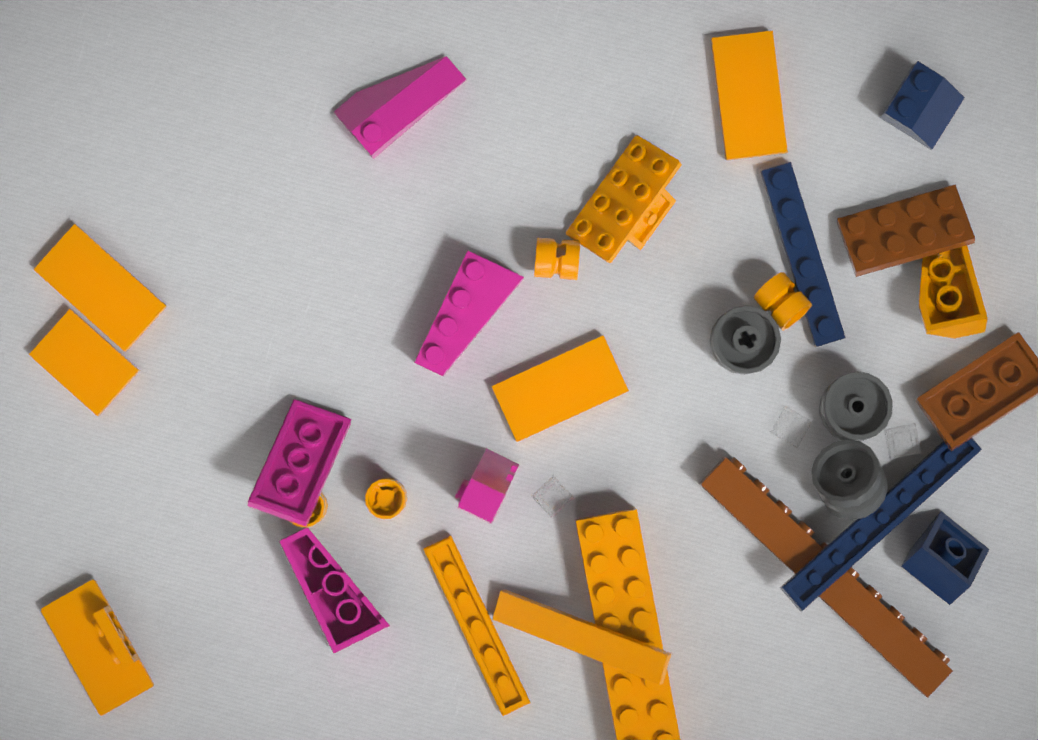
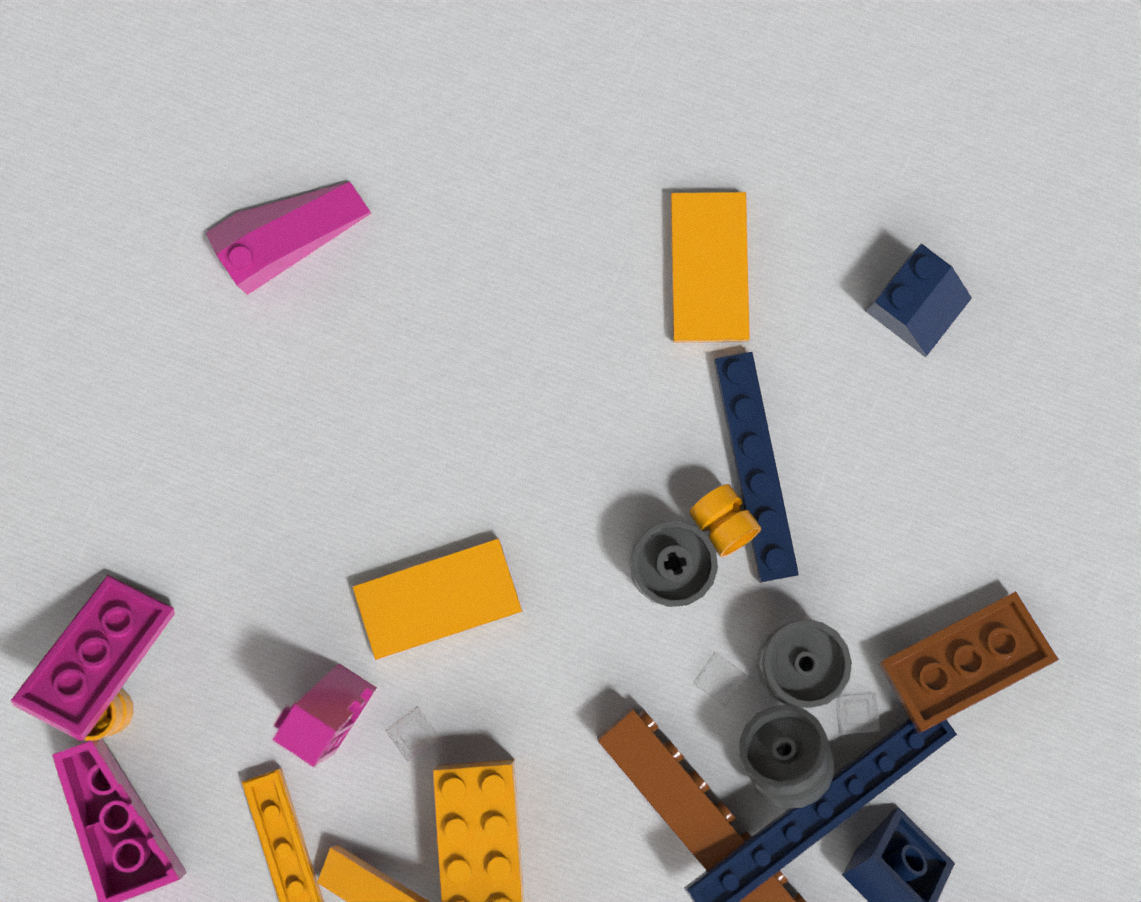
camera: 10 degrees right, 5 degrees down
light orange wheel [365,478,407,519] -> none
dark pink wedge [414,251,524,377] -> none
light orange wheel [534,237,580,280] -> none
light orange bracket [566,135,682,263] -> none
dark orange plate [837,185,975,277] -> none
light orange wedge [919,245,988,339] -> none

